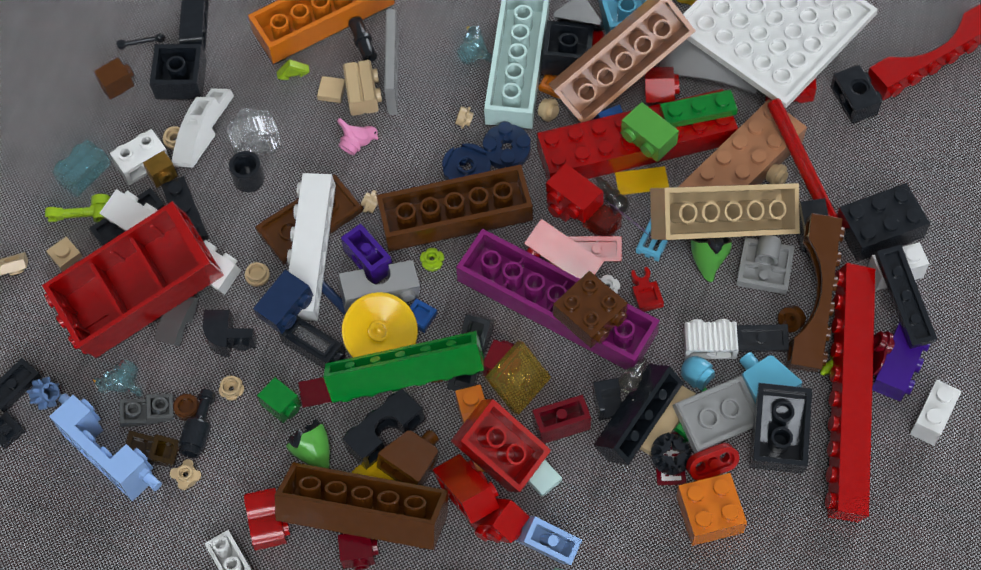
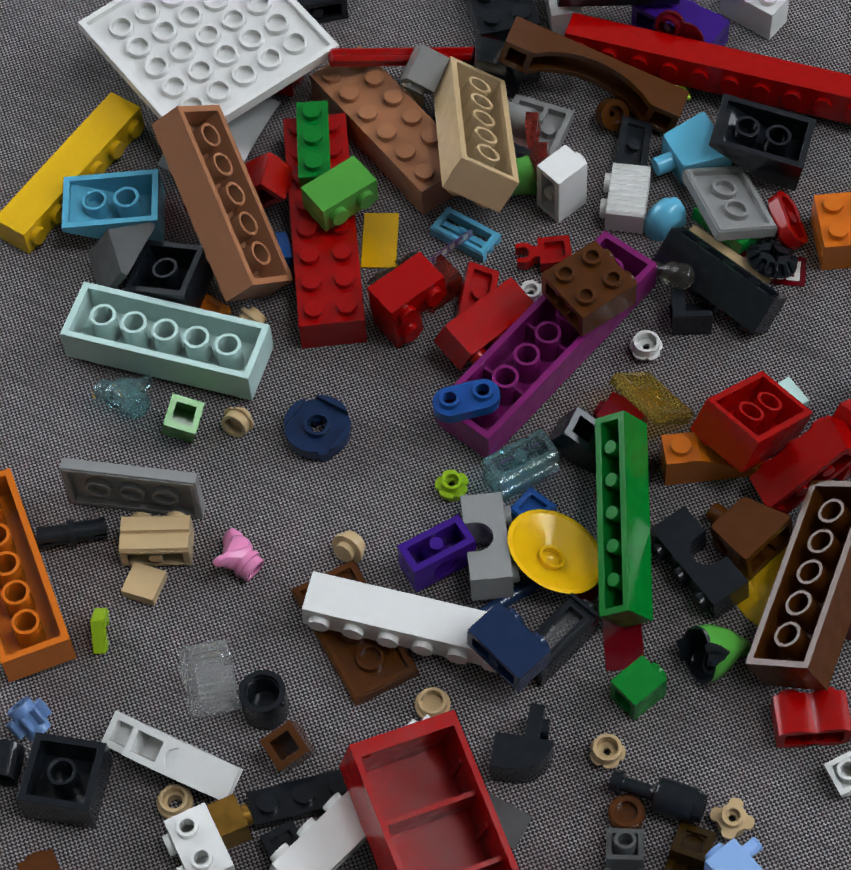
camera: 80 degrees left, 5 degrees down
reddish brown brick [376,164,533,252] -> none
dark blue plate [483,121,531,169] -> none
dark red brick [532,394,591,444] -> none
none -> medium blue gear [6,696,52,741]
none -> bright green brick [161,393,205,443]
none -> reddish brown brick [259,720,317,773]
none -> light grey brick [400,44,450,96]
none -> blue plate [432,379,500,423]
none -> clear light blue brick [482,429,559,501]
none -> clear red slope [525,112,550,177]
none -> white brick [537,145,587,223]
none -> white plate [630,330,663,361]

